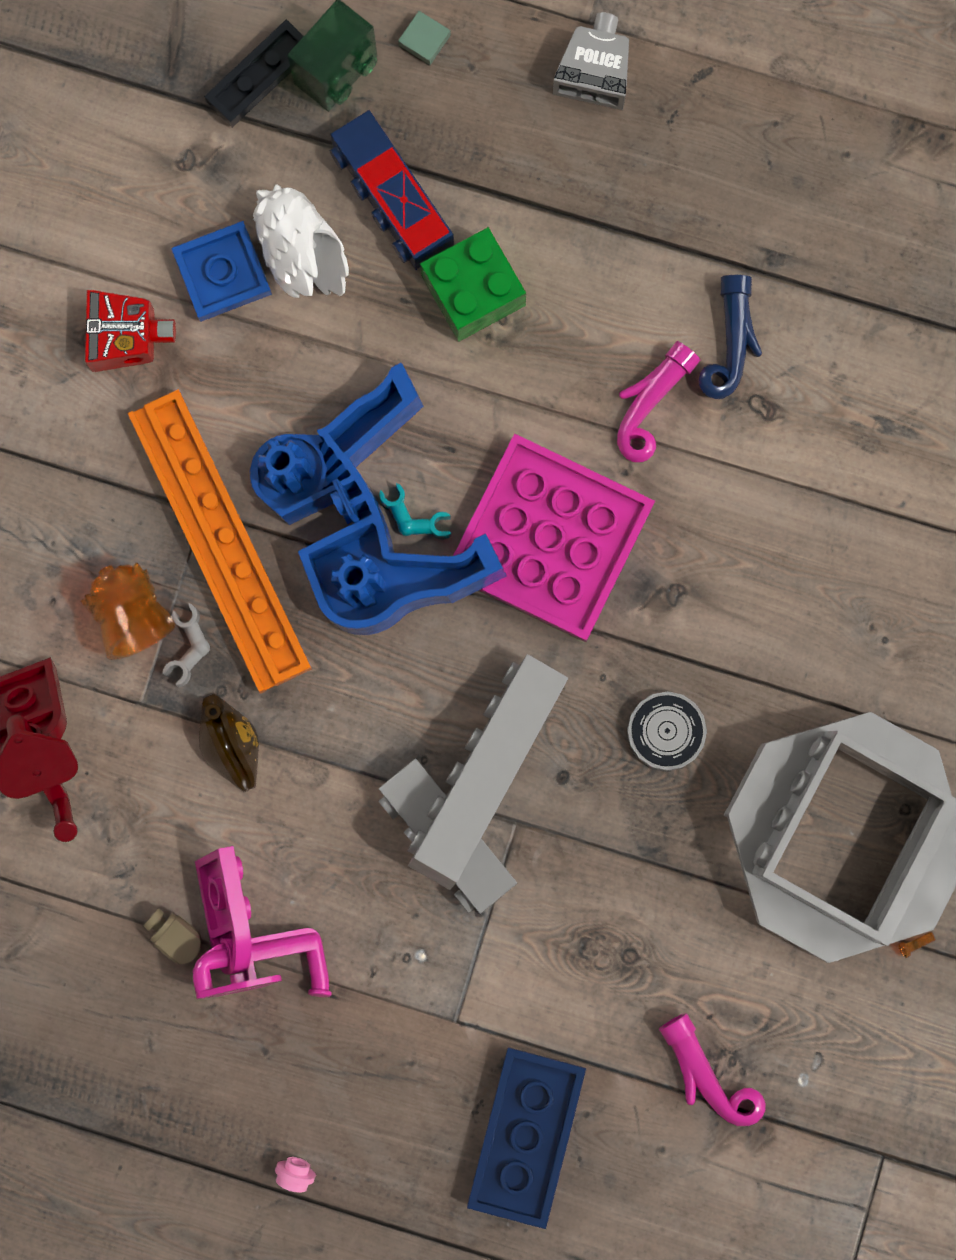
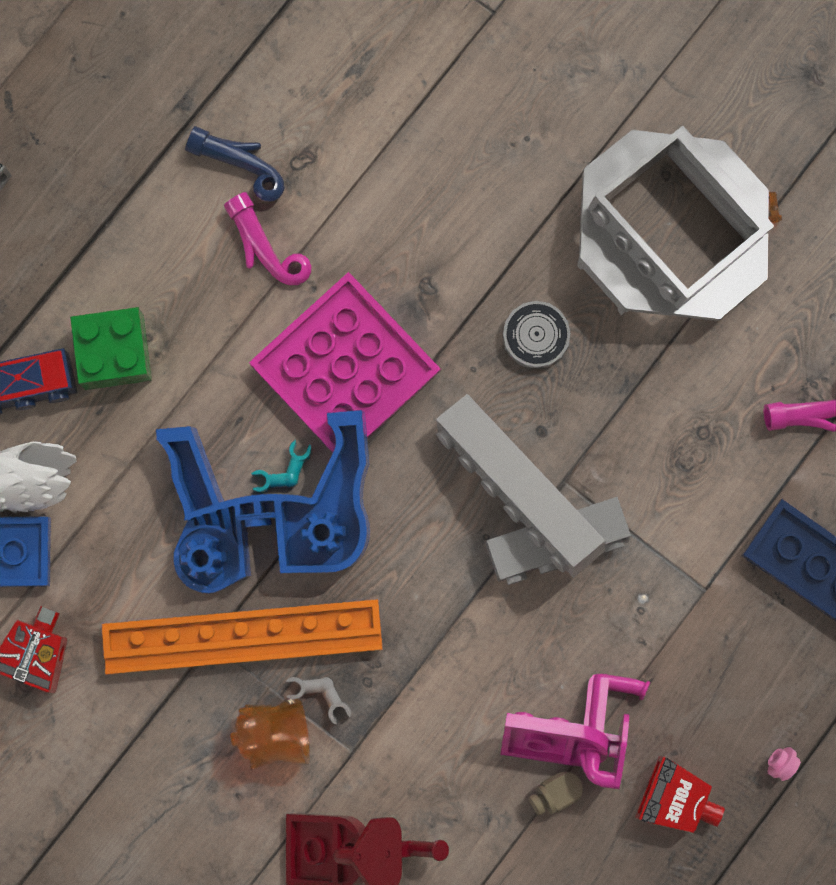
camera: 75 degrees left, 0 degrees up
dark brown hat [199,693,259,792] -> none
none -> red torso [635,756,725,833]

